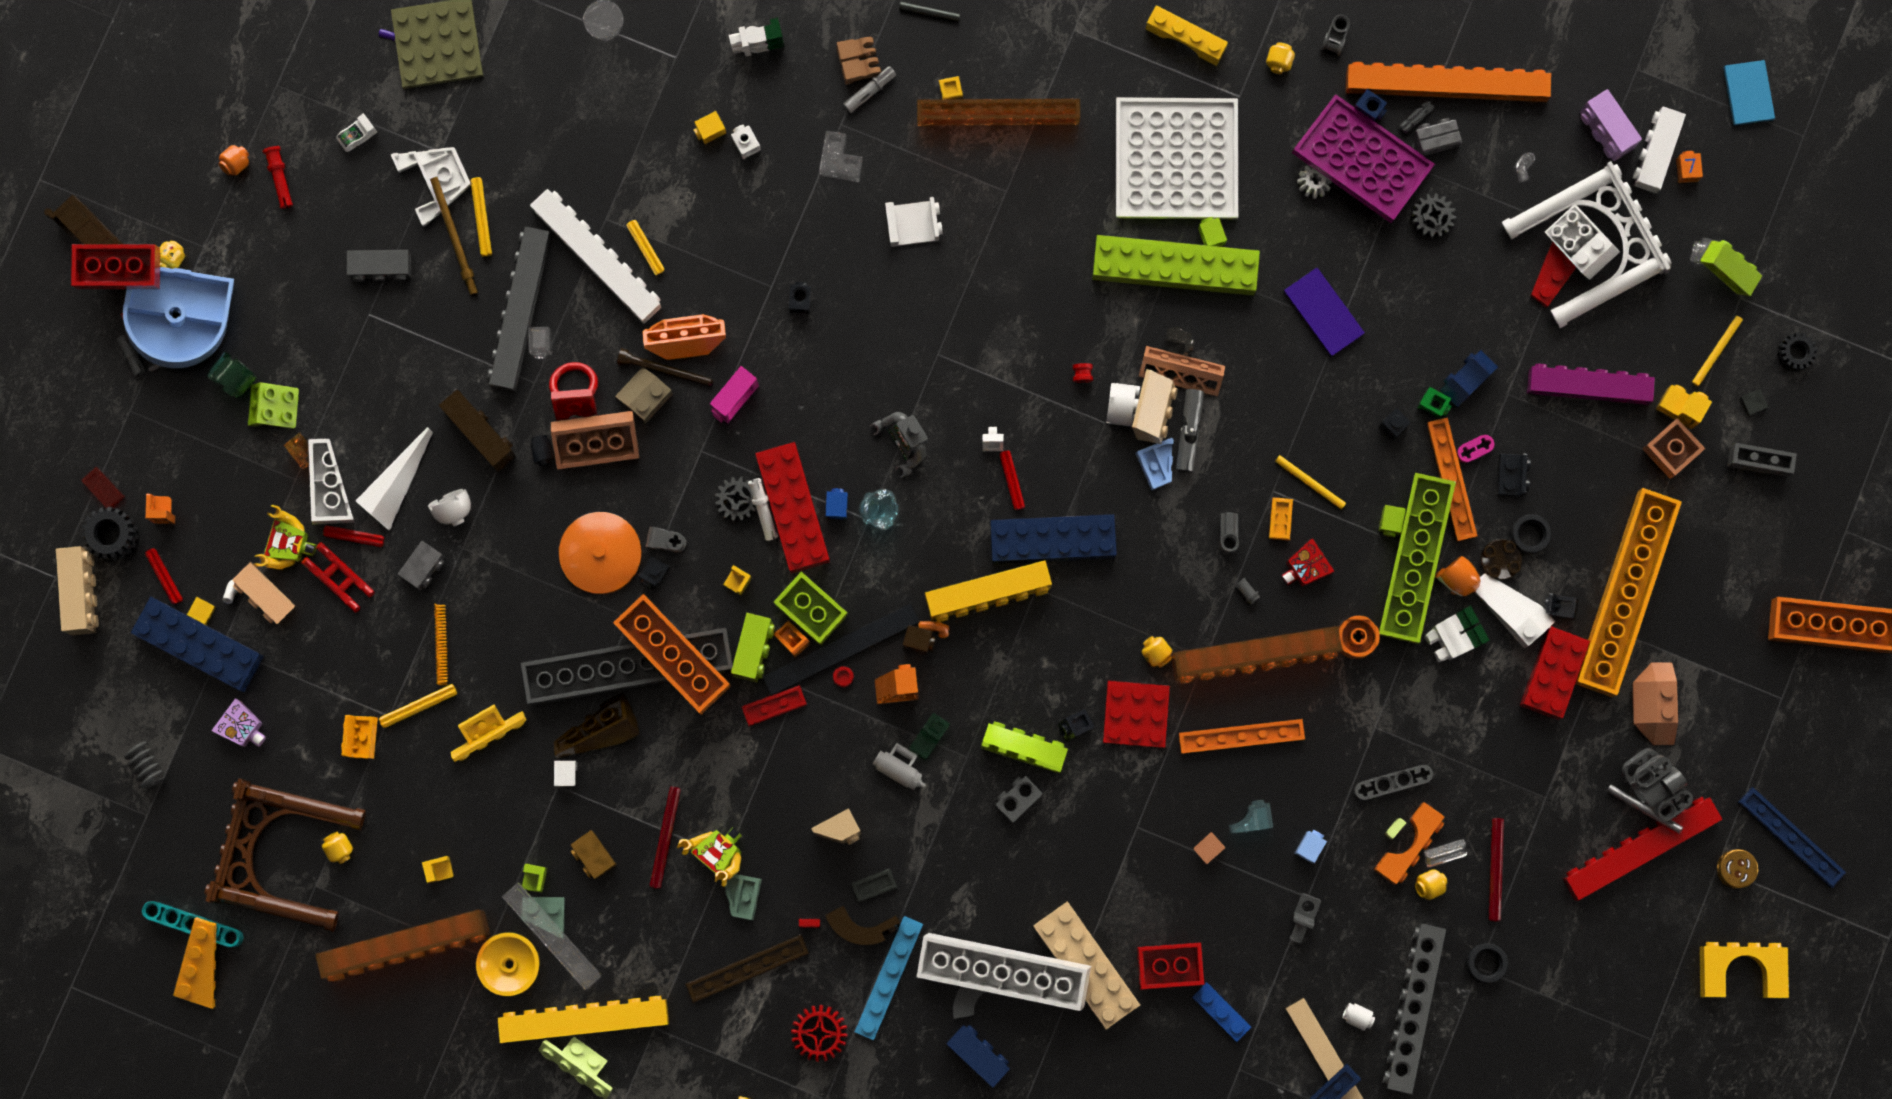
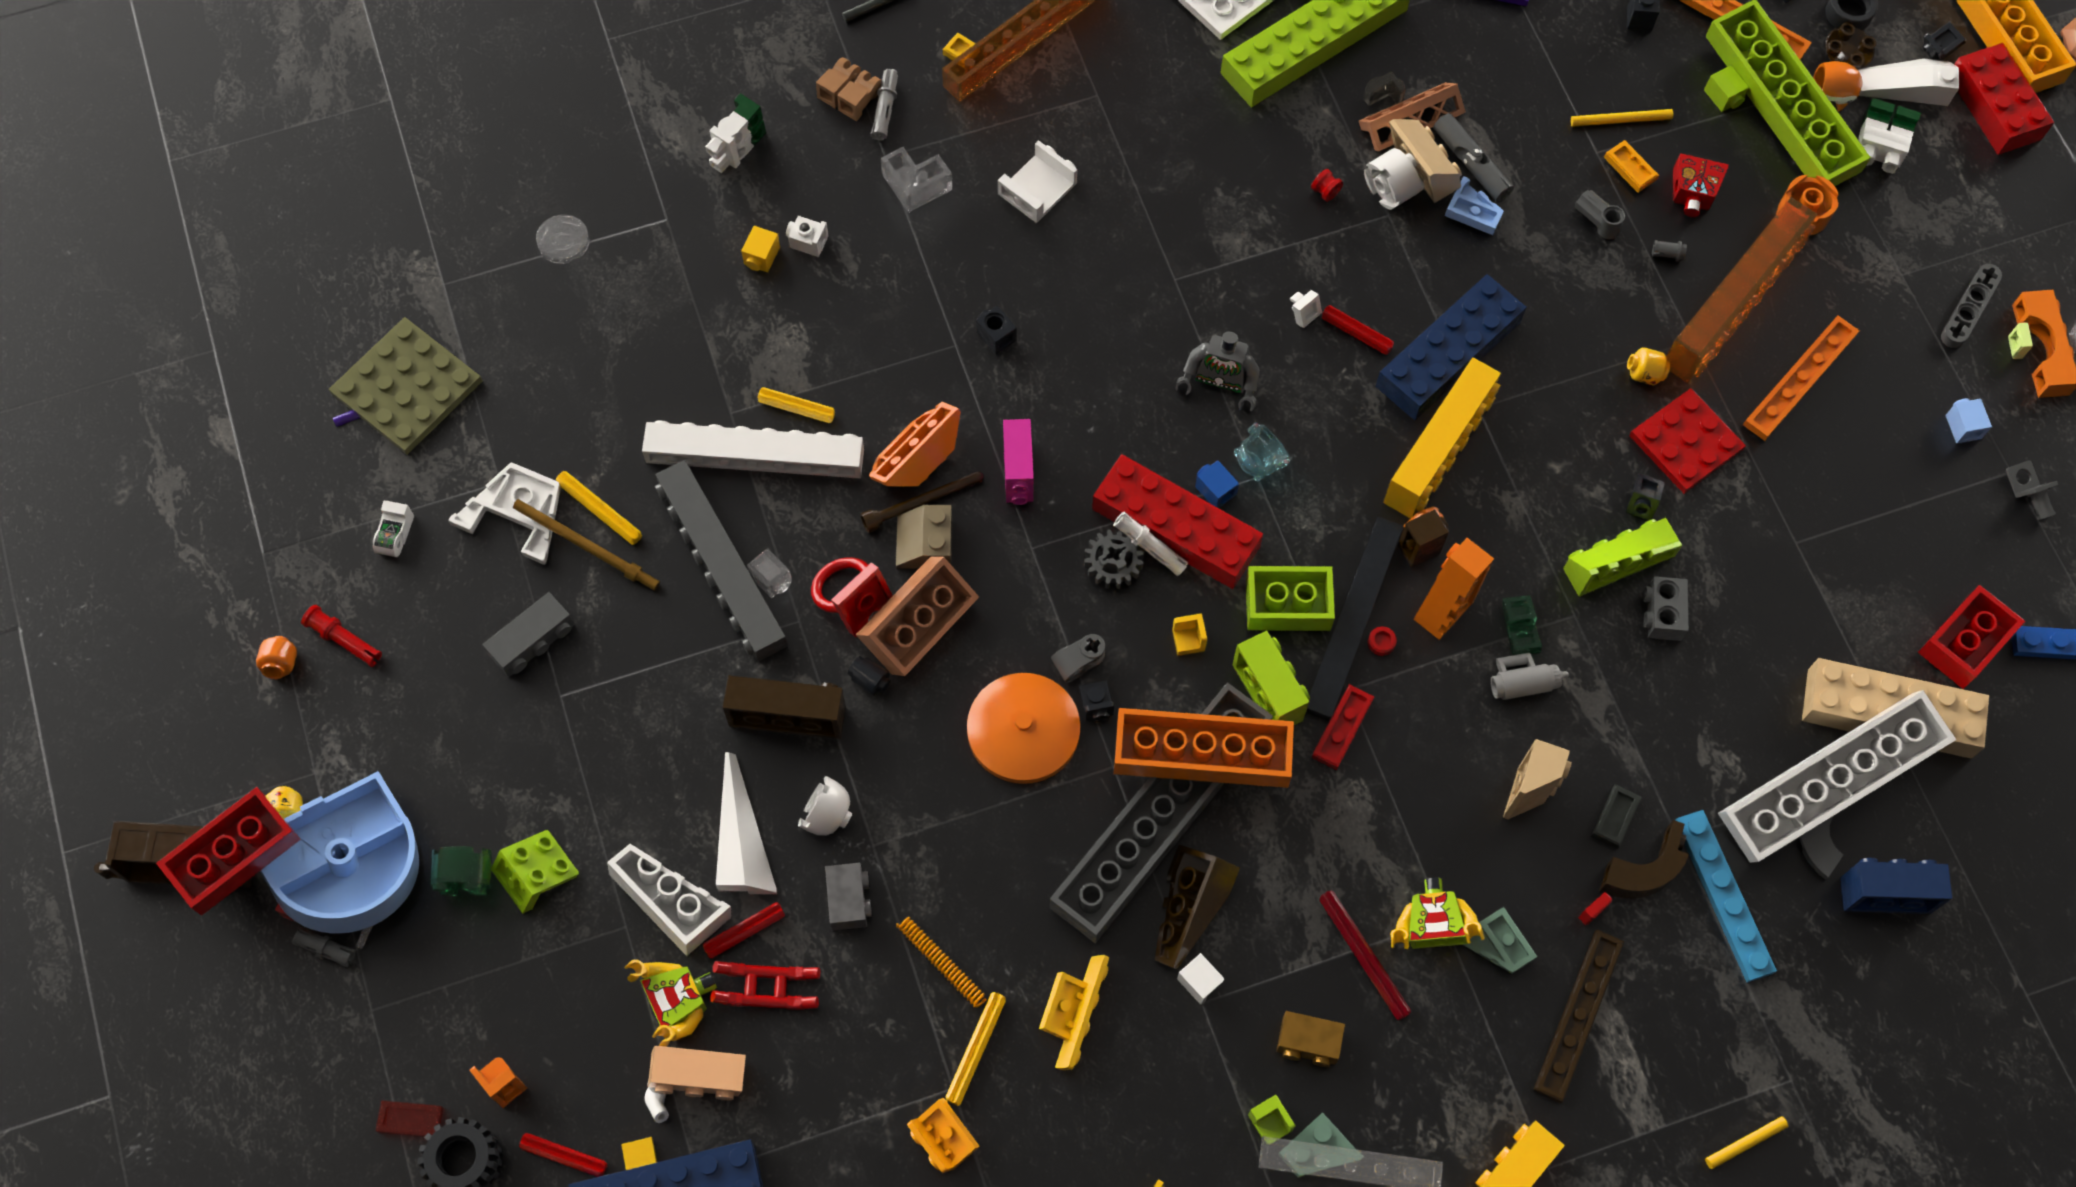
camera: 40 degrees left, 15 degrees down
clear orange bracket [284,433,309,470] -> none
orange slope [774,620,810,658] -> none
red gear [791,1005,848,1062] -> none
nougat panel [1194,832,1225,865] -> none
clear light blue arch [1229,800,1273,834] -> none

